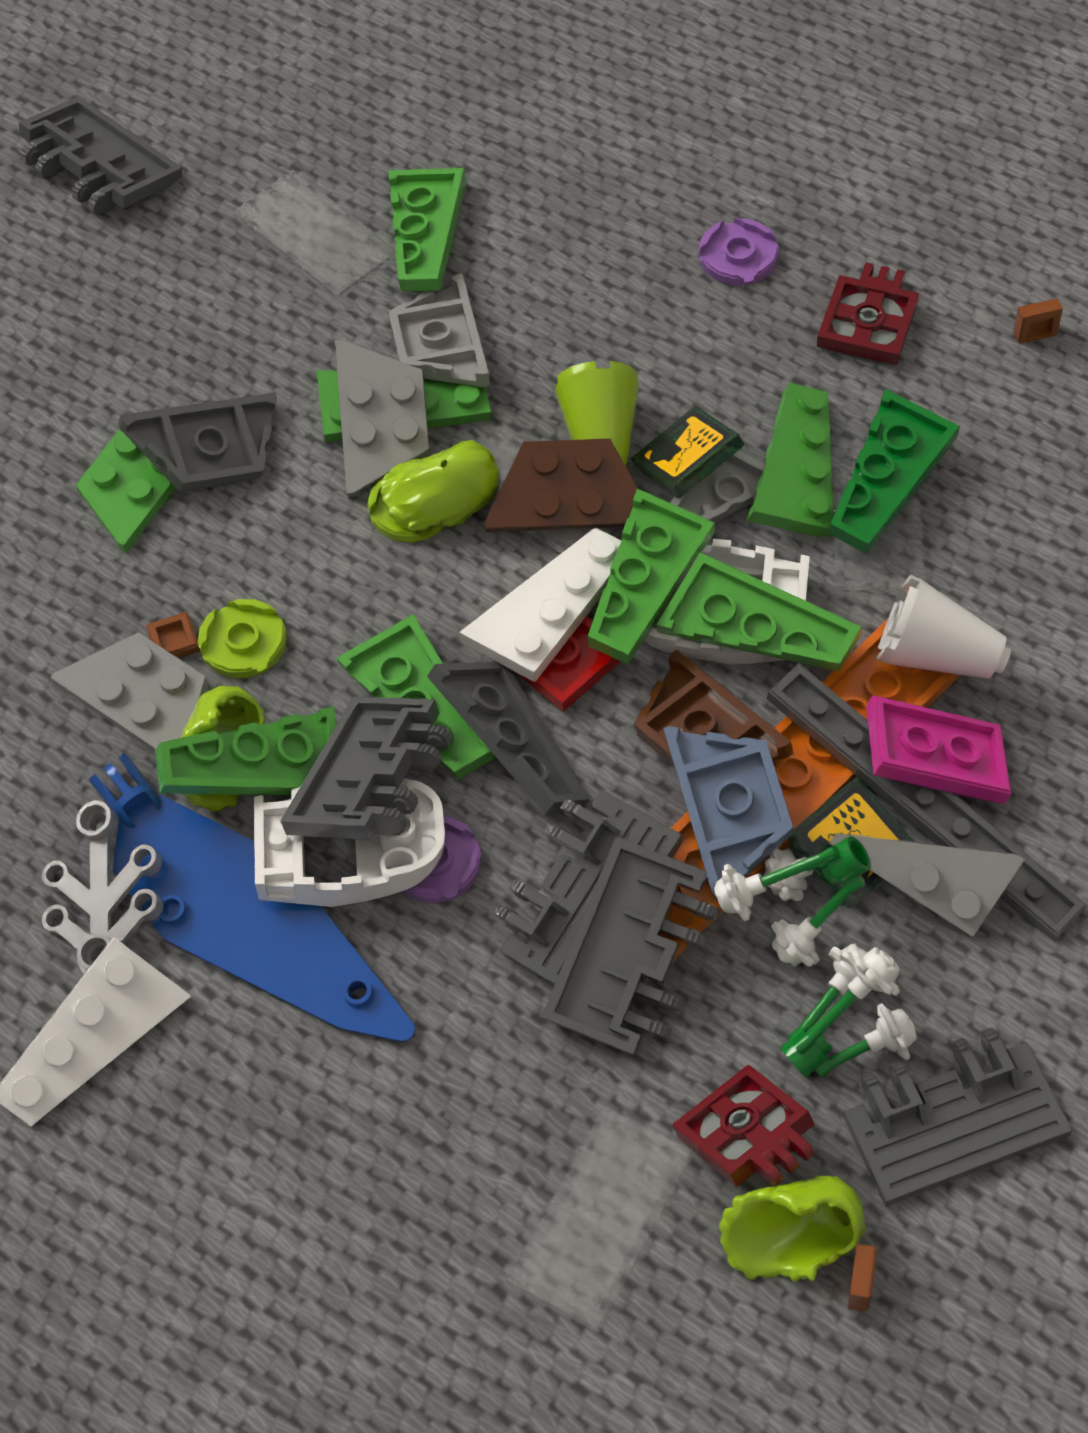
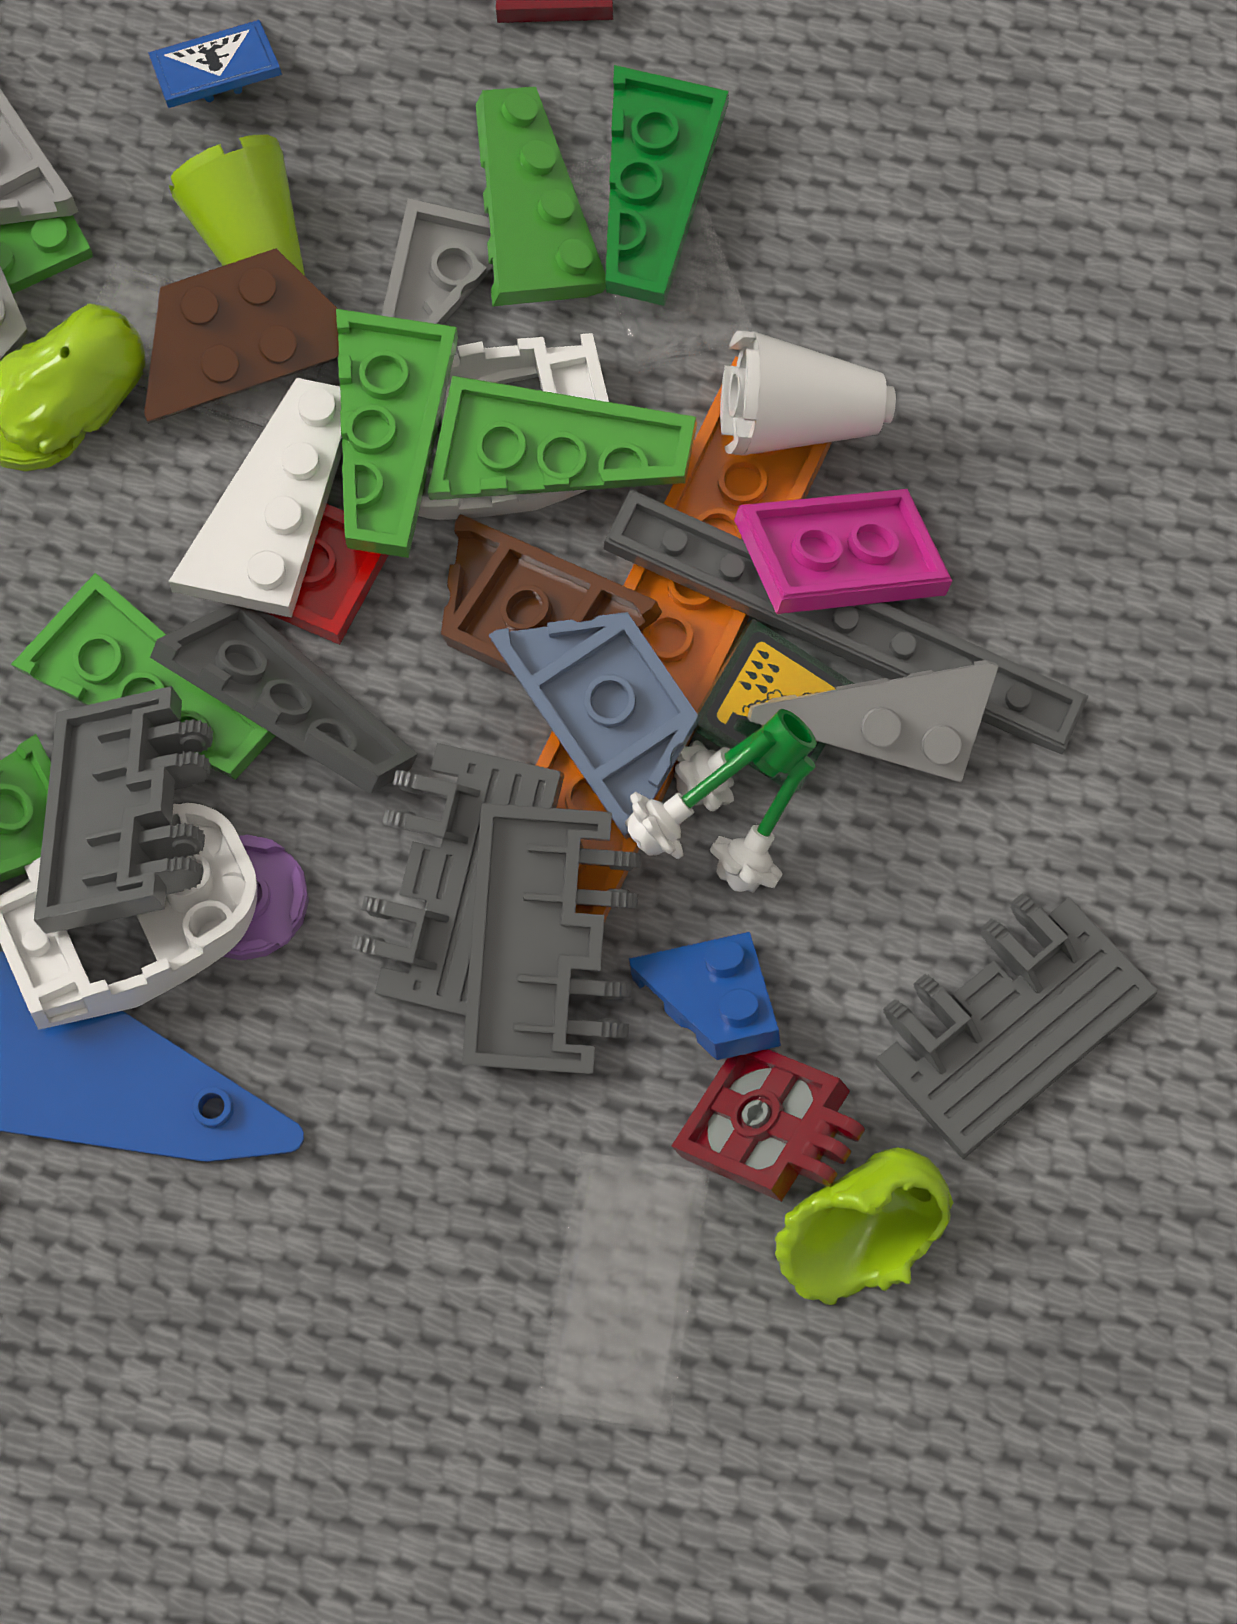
camera: 20 degrees left, 10 degrees up
tile [630,406,745,499] -> none
plant [780,944,917,1078] -> none
dark orange tile [847,1244,877,1312] -> none
none -> piece [148,20,282,108]
none -> blue wing [629,932,781,1060]

